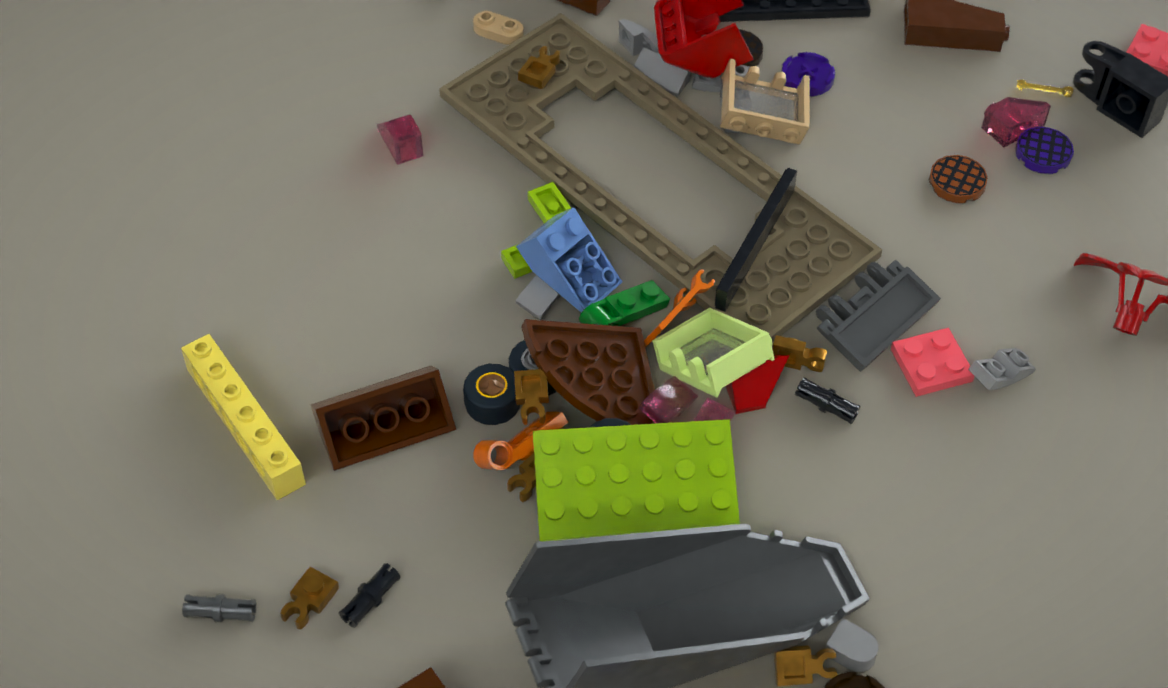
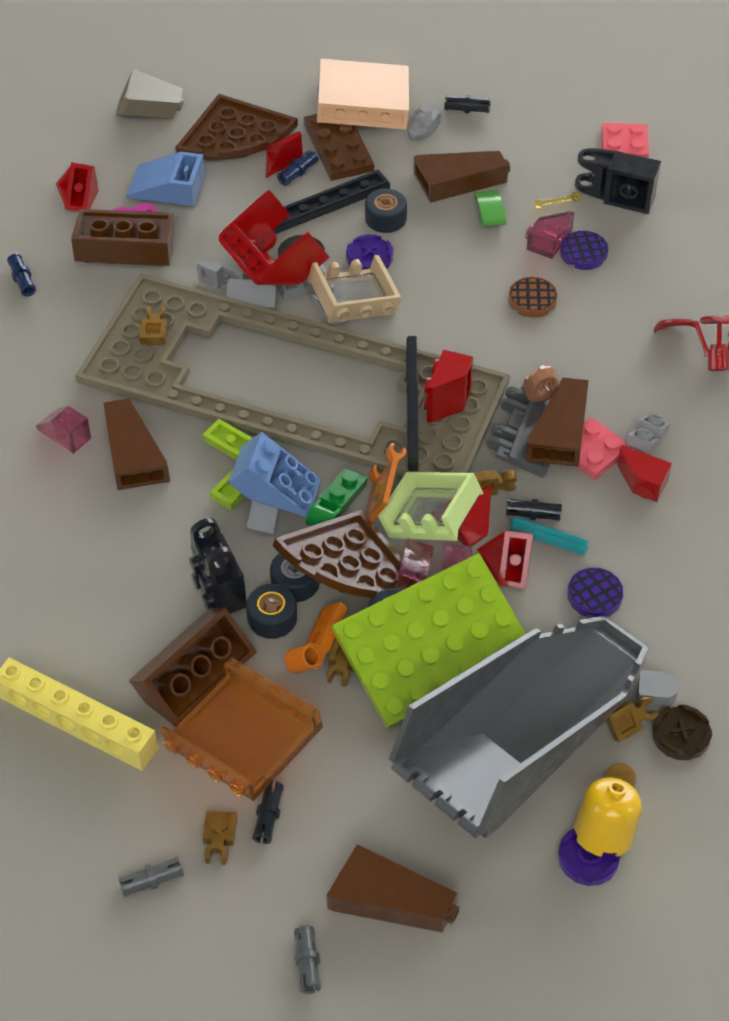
camera: 25 degrees left, 0 degrees up
tan plate [473,11,523,45] -> none
pearl gold plate [514,369,549,425] -> none
none -> reddish brown slope [103,398,170,490]
none -> clear orange panel [160,657,323,802]
none -> black brick [189,518,247,614]
none -> black wheel [365,189,407,233]
none -> red slope [424,349,473,423]
none -> bright green slope [475,190,506,226]
none -> red slope [476,530,533,589]
none -> teal axle [510,517,589,555]
none -> nougat rock [523,365,558,402]
none -> reddish brown slope [526,377,589,467]
none -> tile [568,568,624,617]
none -> red slope [617,445,672,502]

